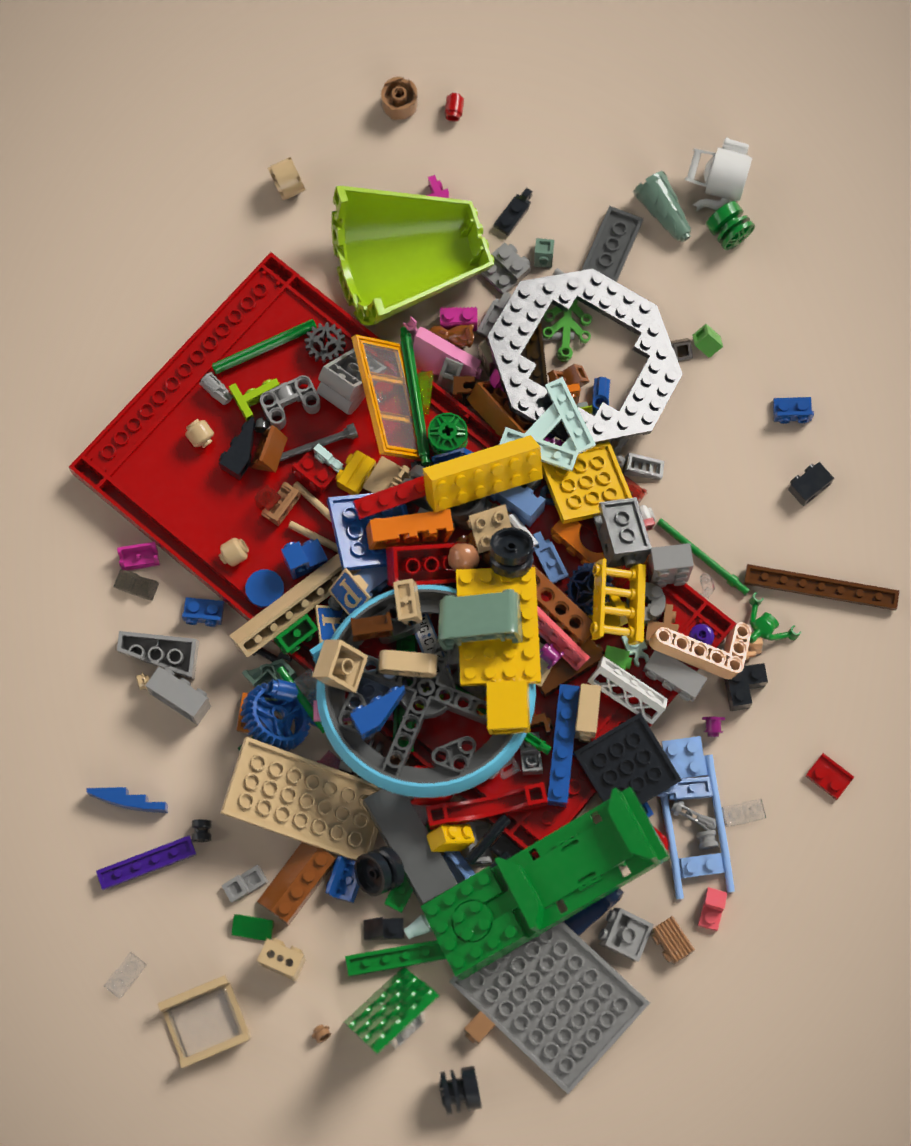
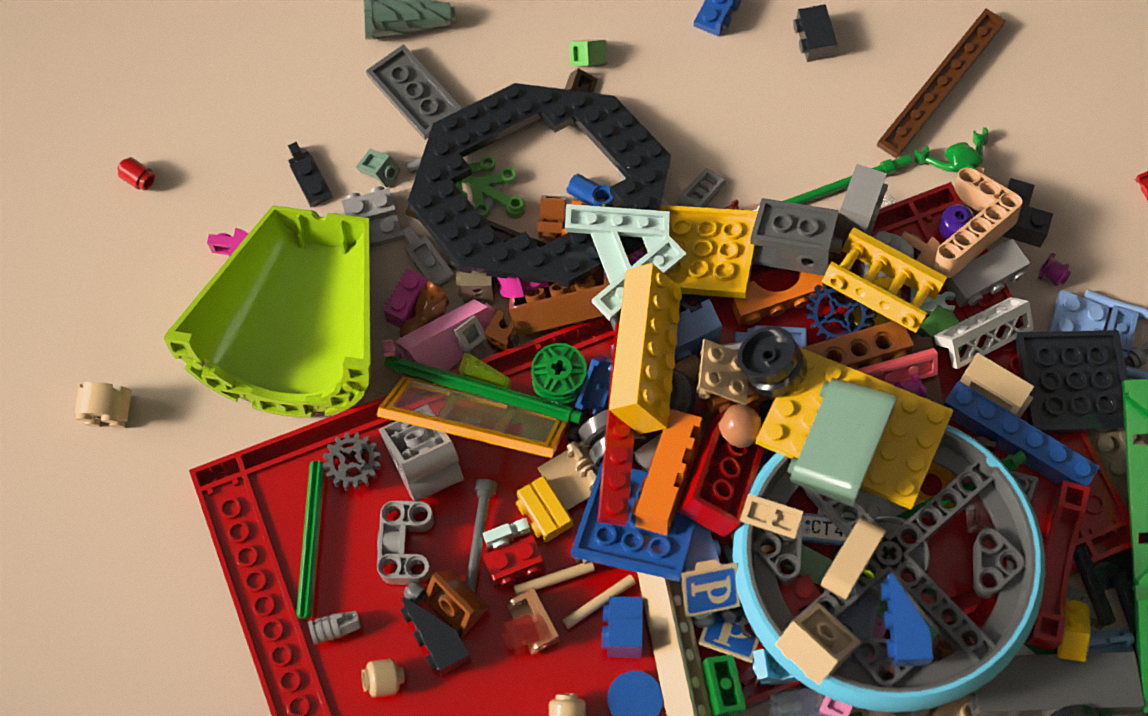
camera: 60 degrees left, 5 degrees down
lime bracket [229,378,280,421] -> none
reddish brown hinge [350,612,393,641] -> none
medium nougat brick [381,77,418,120] -> none
yellow brick [487,678,530,735] -> none

